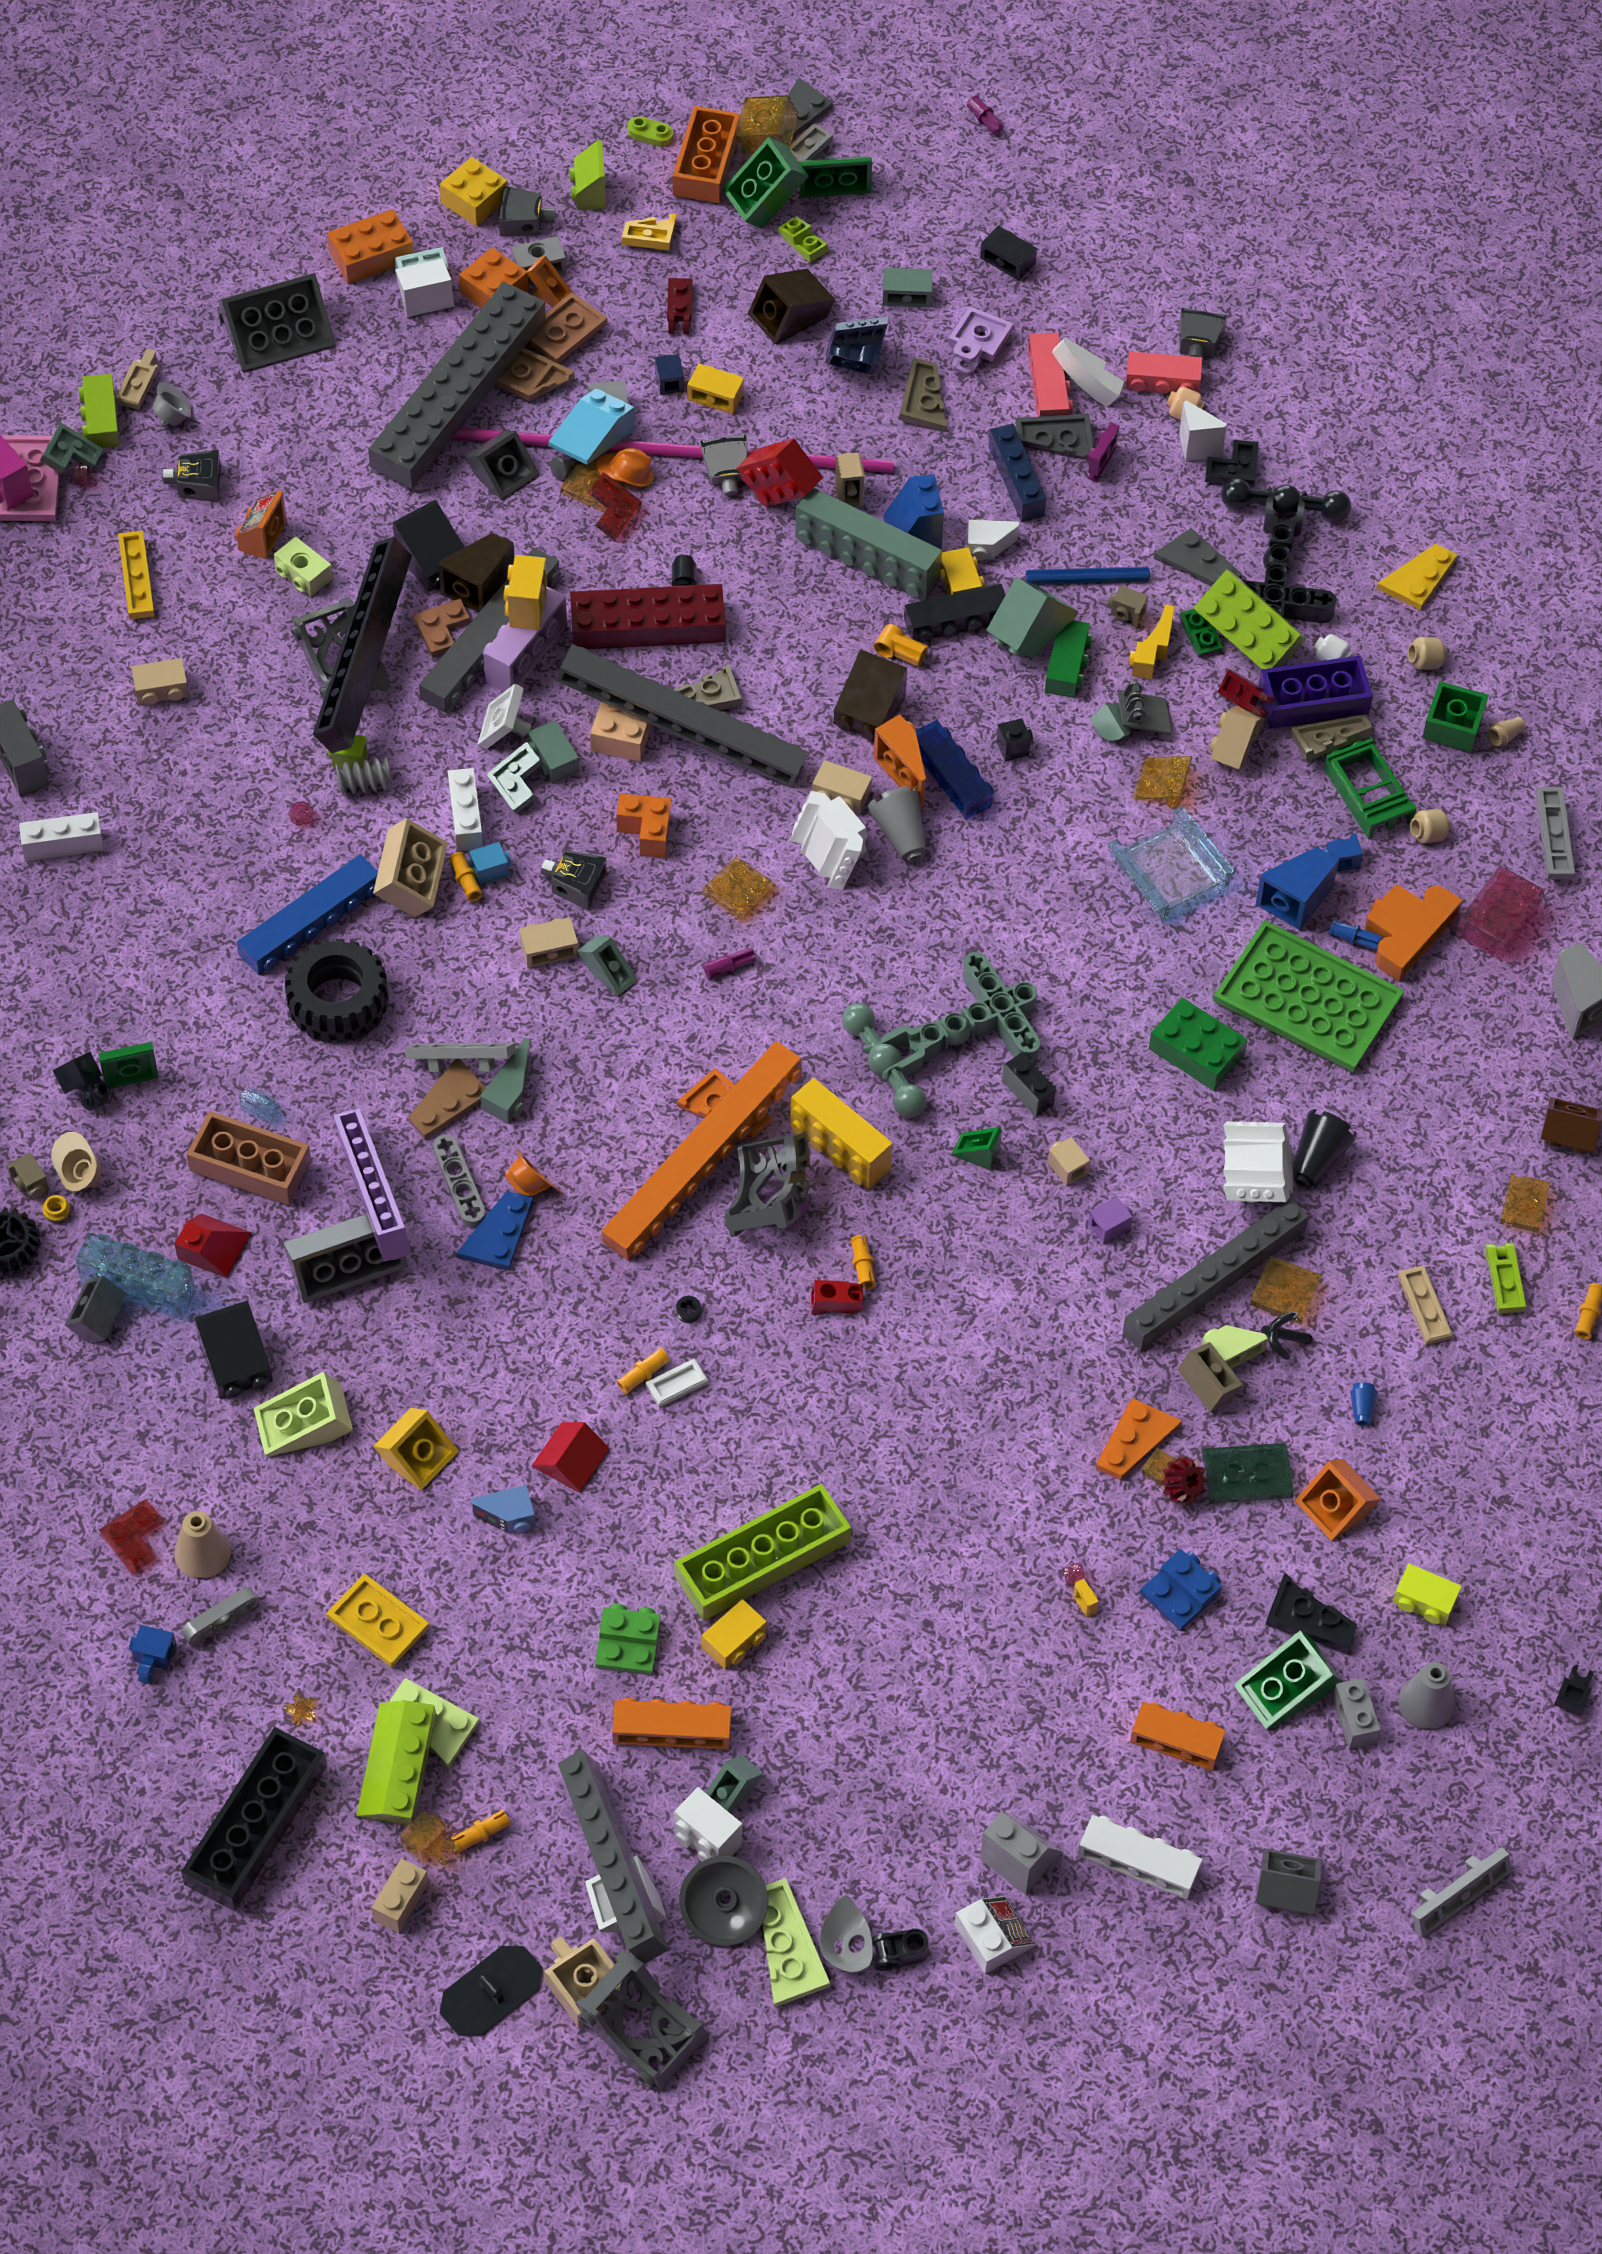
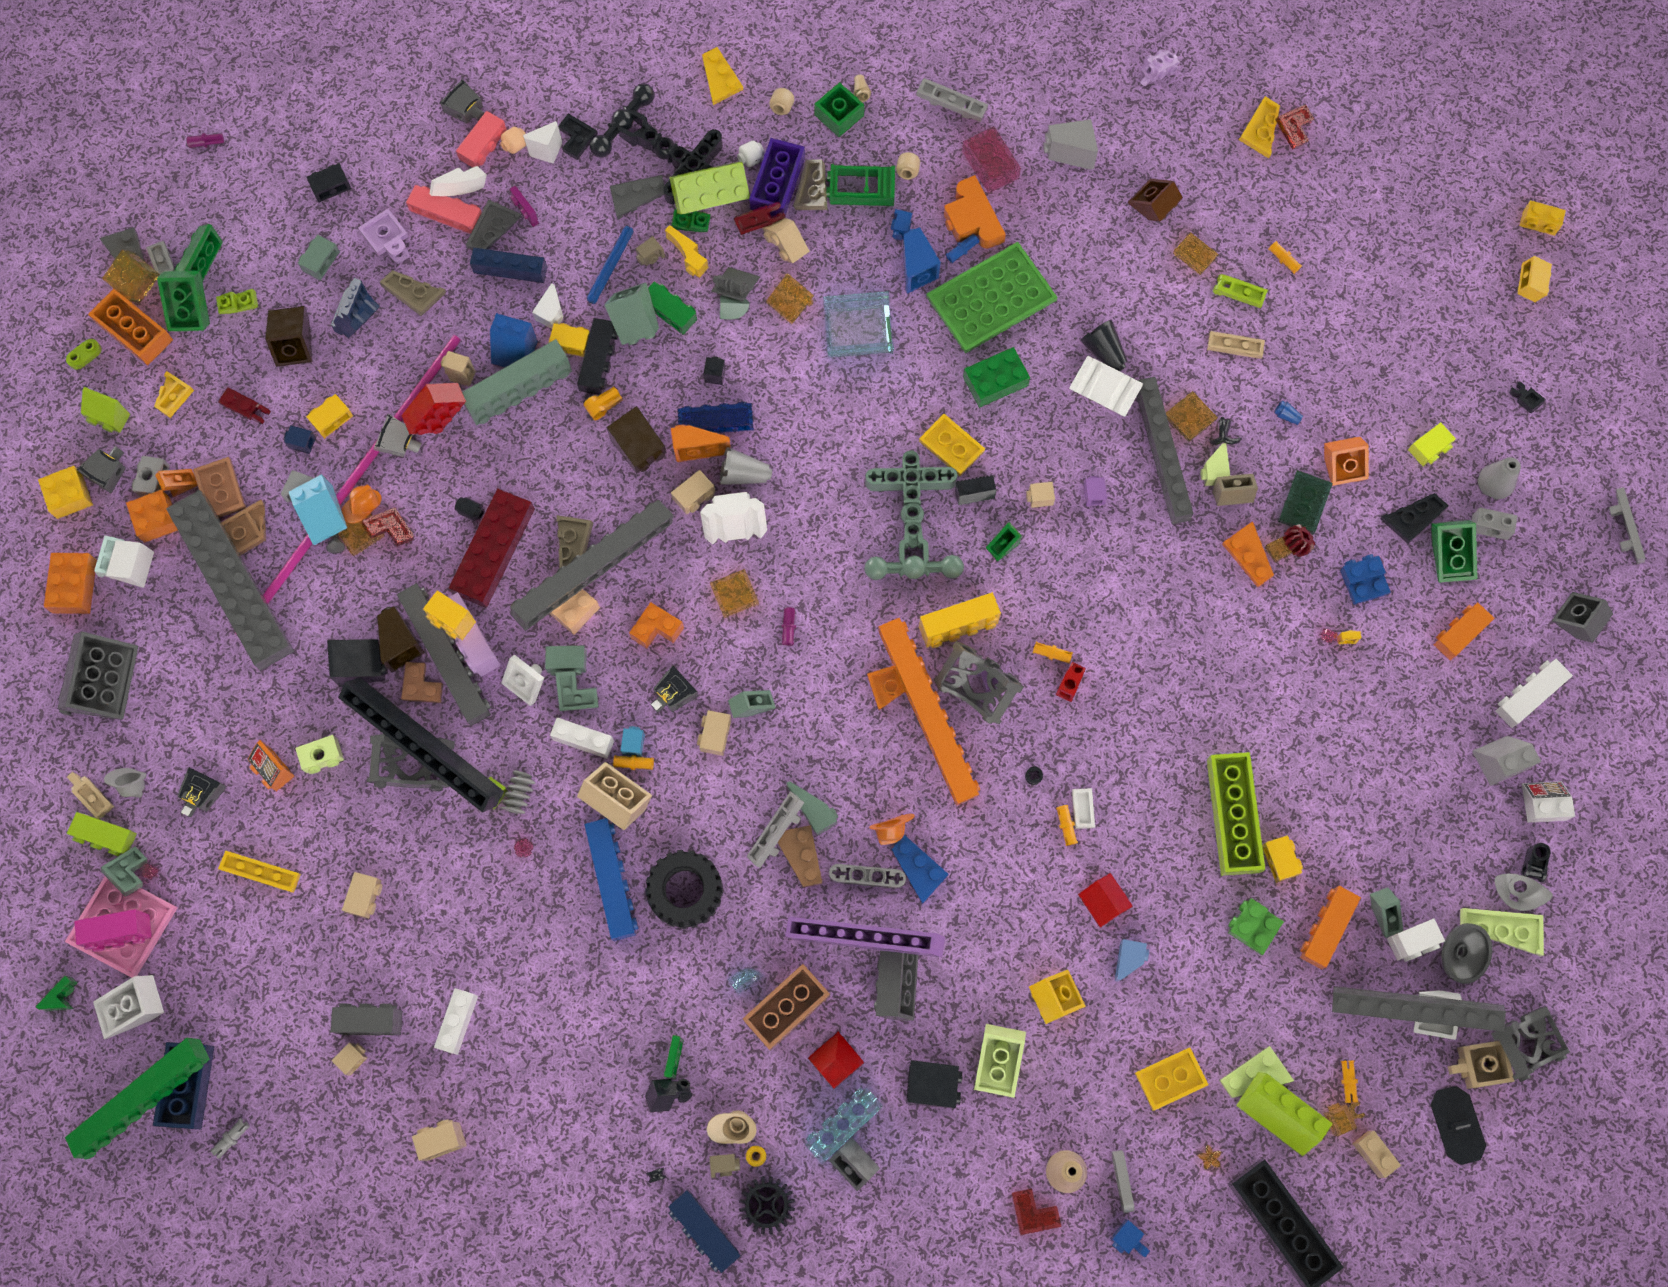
camera: 60 degrees left, 15 degrees up
dark grey slope [465,431,540,500] -> none
none -> yellow plate [919,414,985,476]

